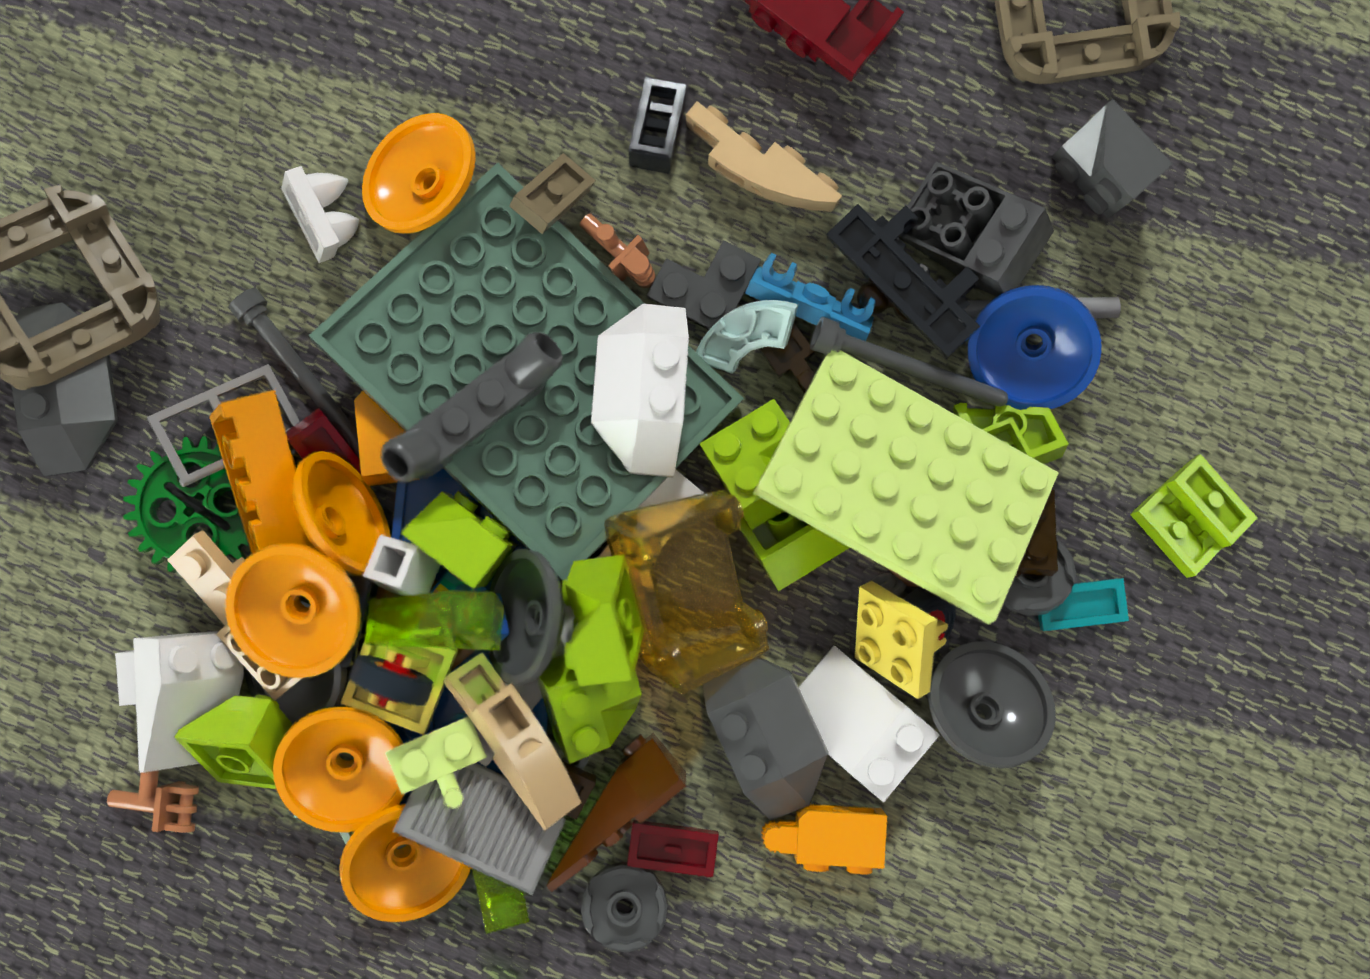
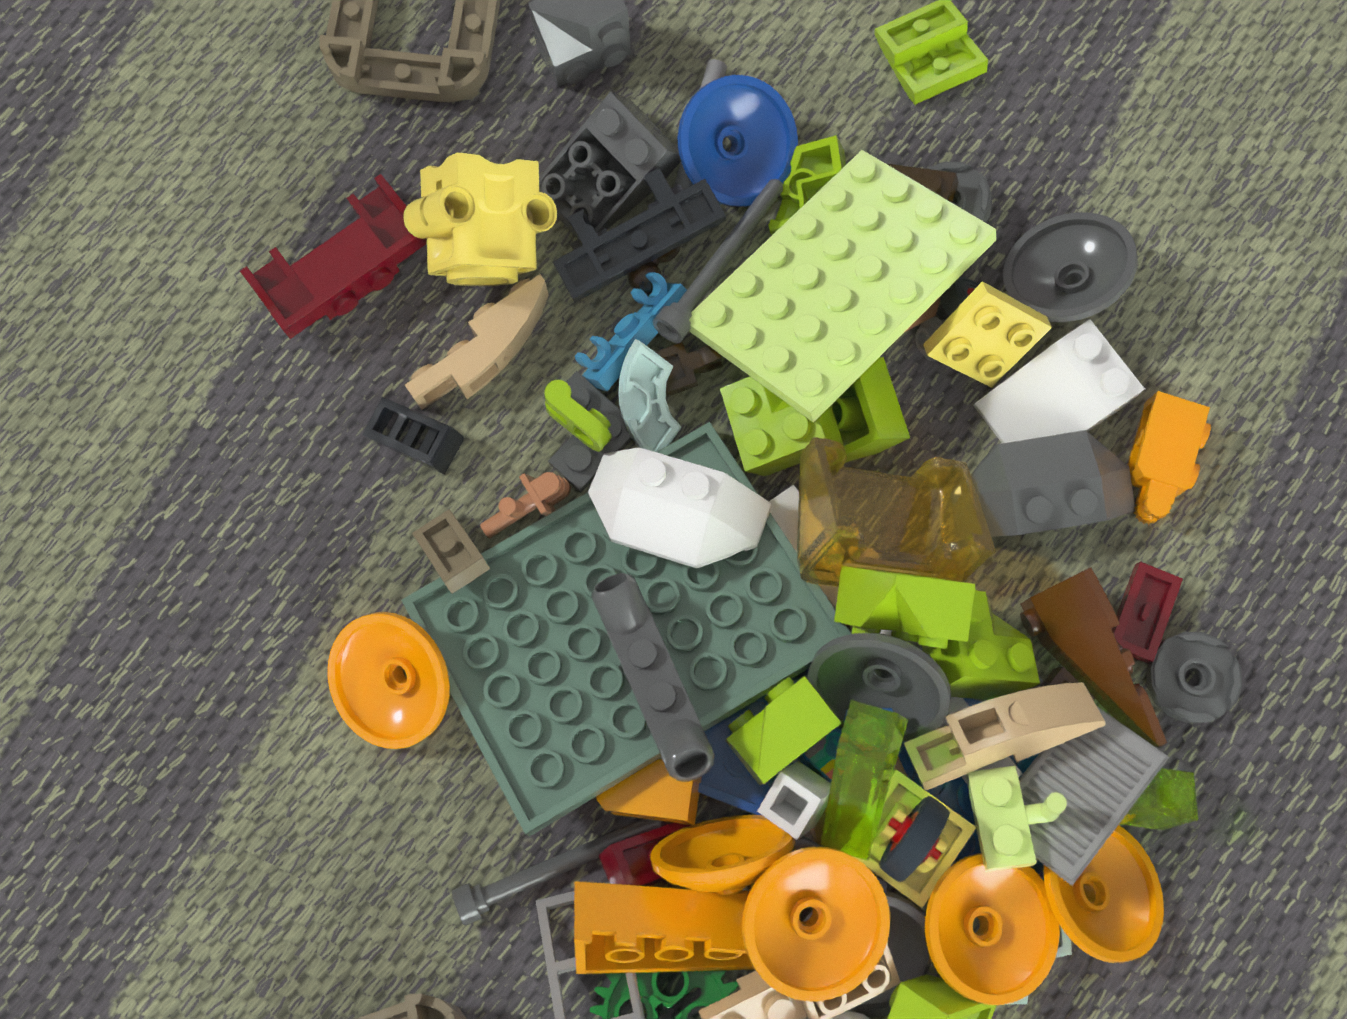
camera: 70 degrees left, 10 degrees down
white tile [281,166,360,263] -> none
teal tile [1038,578,1129,631] -> none
none -> light yellow piece [403,153,557,286]
none -> lime plate [544,380,612,452]

